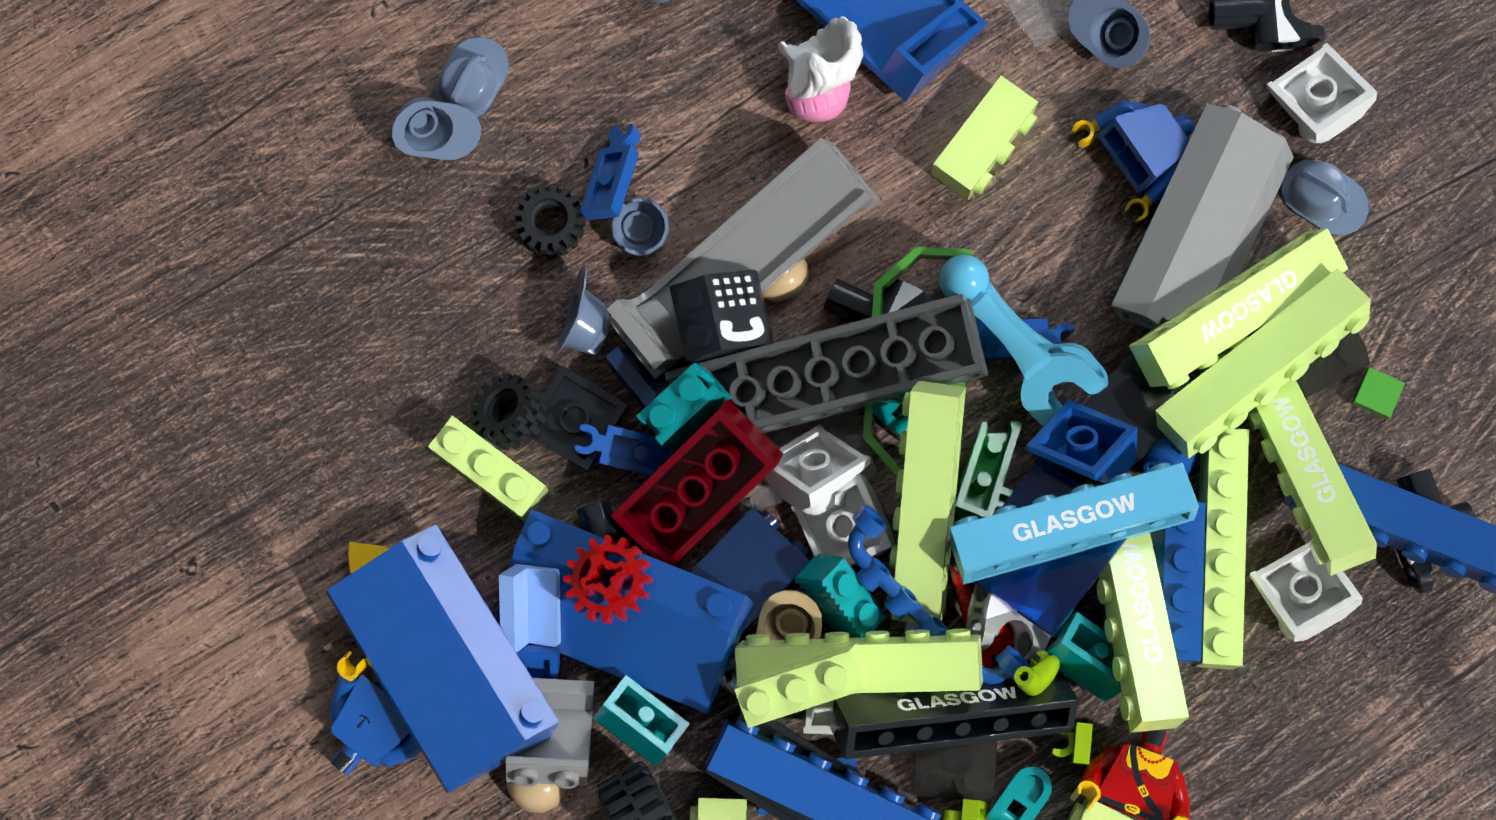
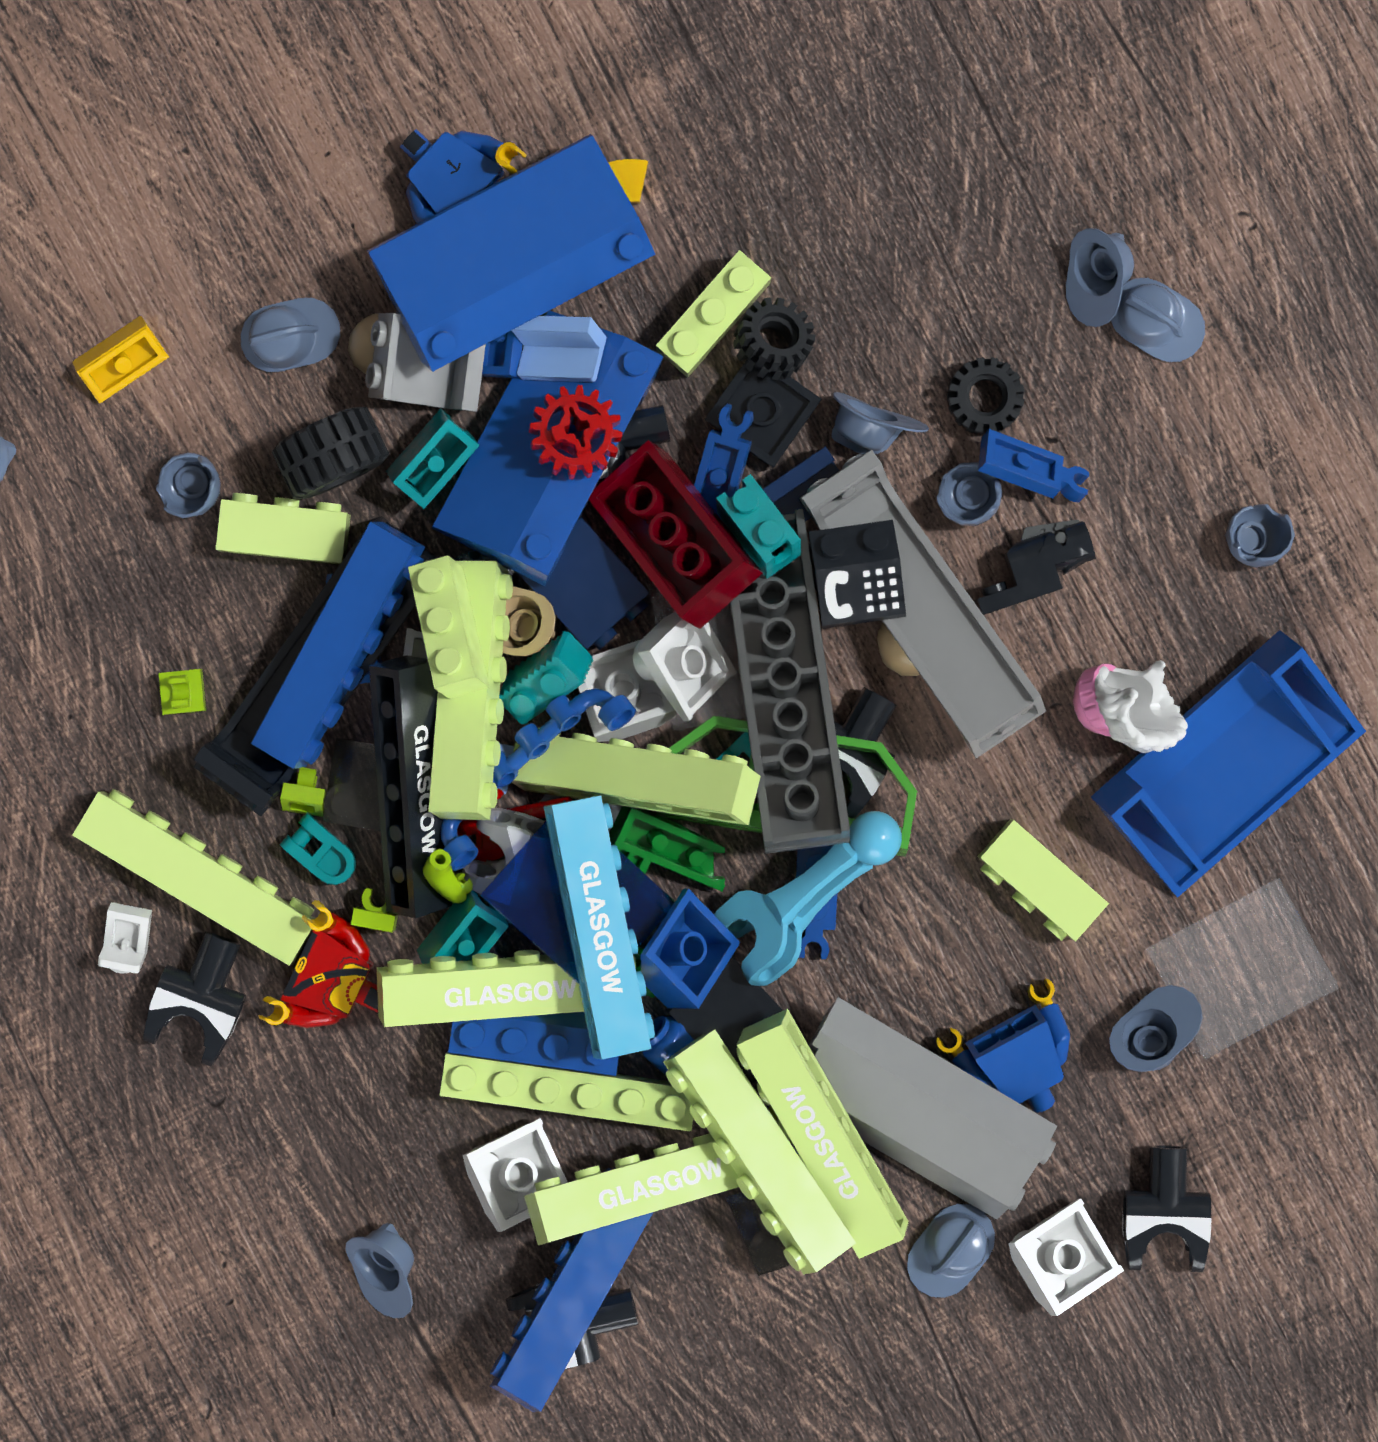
camera: 90 degrees right, 10 degrees up
bright green tile [1351,367,1405,420] -> none
none -> sand blue piece [345,1223,414,1318]
none -> black plate [974,520,1096,615]

